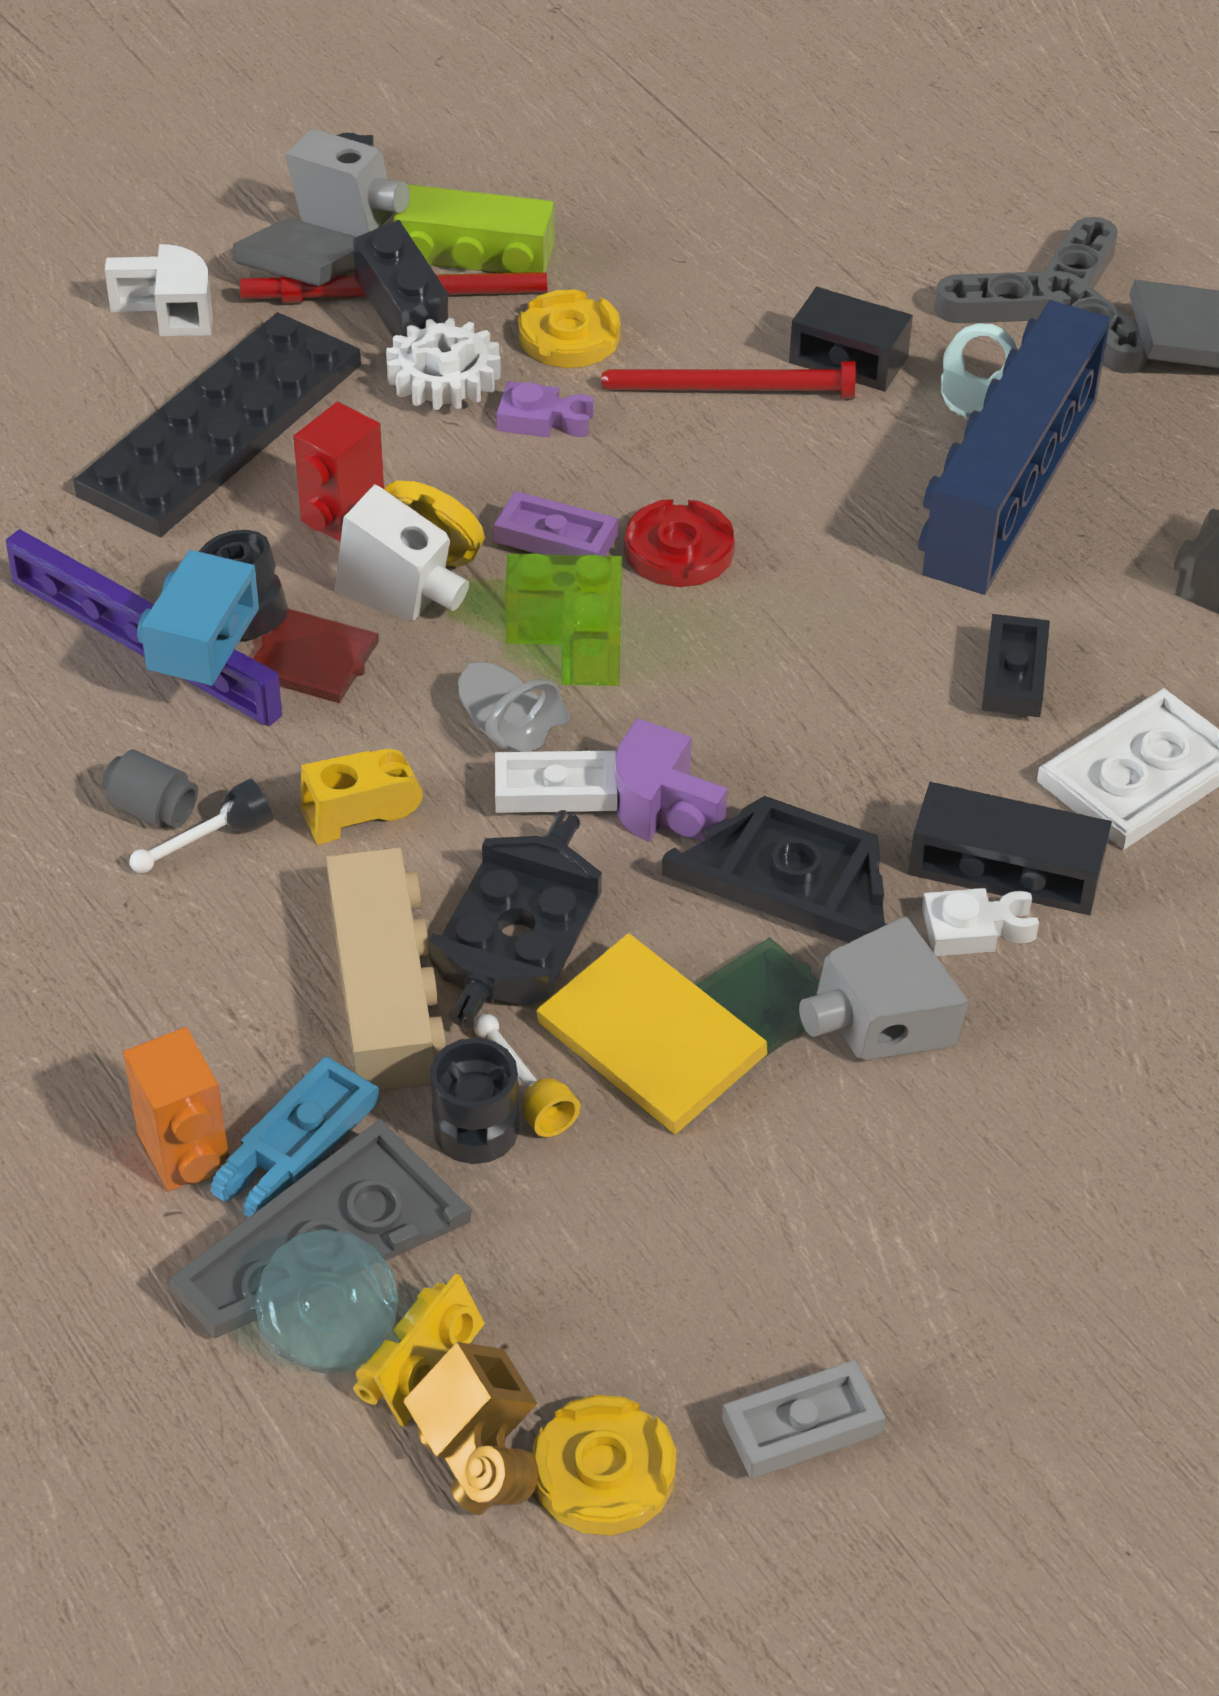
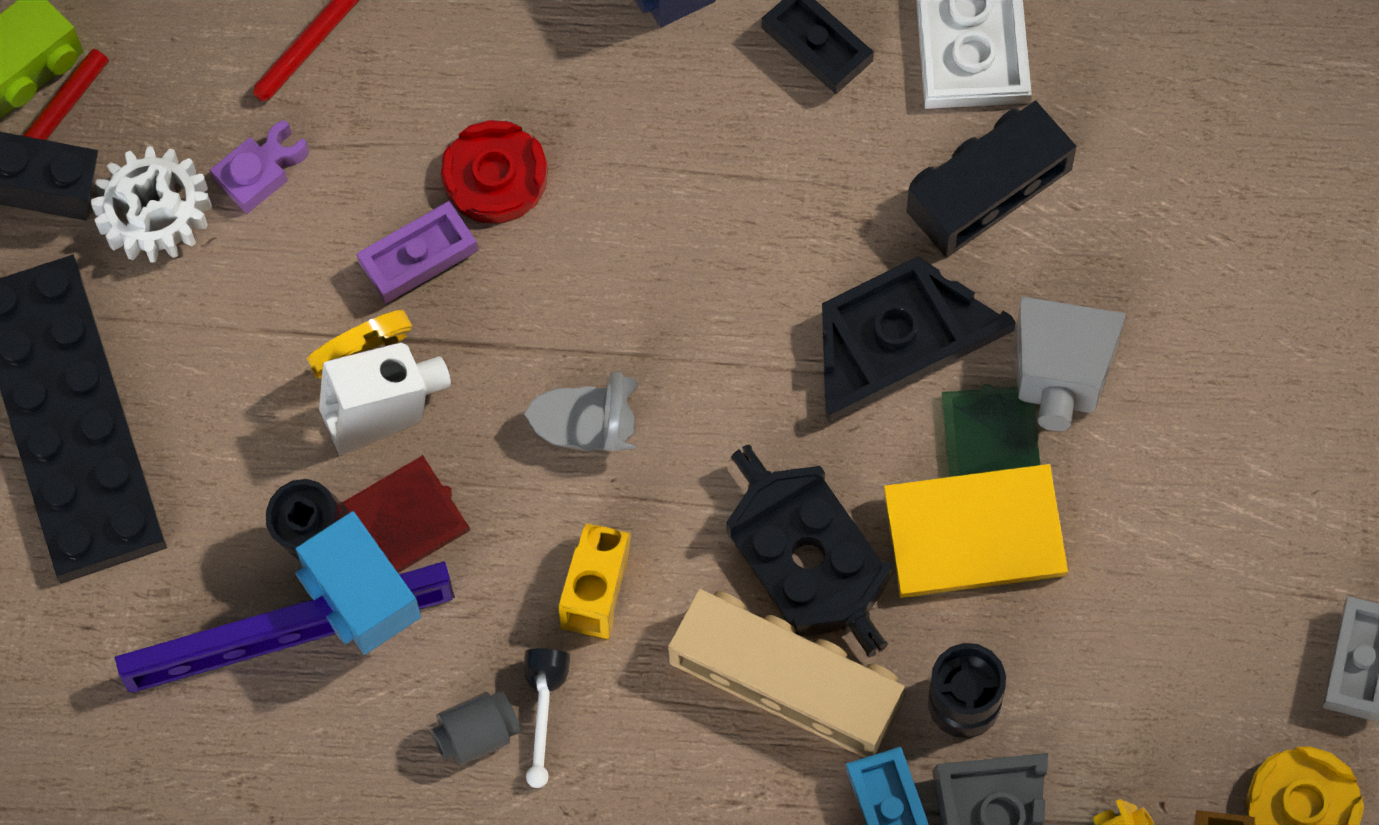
camera: 50 degrees left, 20 degrees up
red piece [293,401,384,541] -> none
yellow hinge [473,1014,581,1137] -> none
white plate [495,751,617,813] -> none
clear neon green brick [505,553,622,686] -> none
yellow tile [518,289,621,368] -> none
medium lavender brick [615,718,727,842] -> none
white plate [922,888,1039,956] -> none

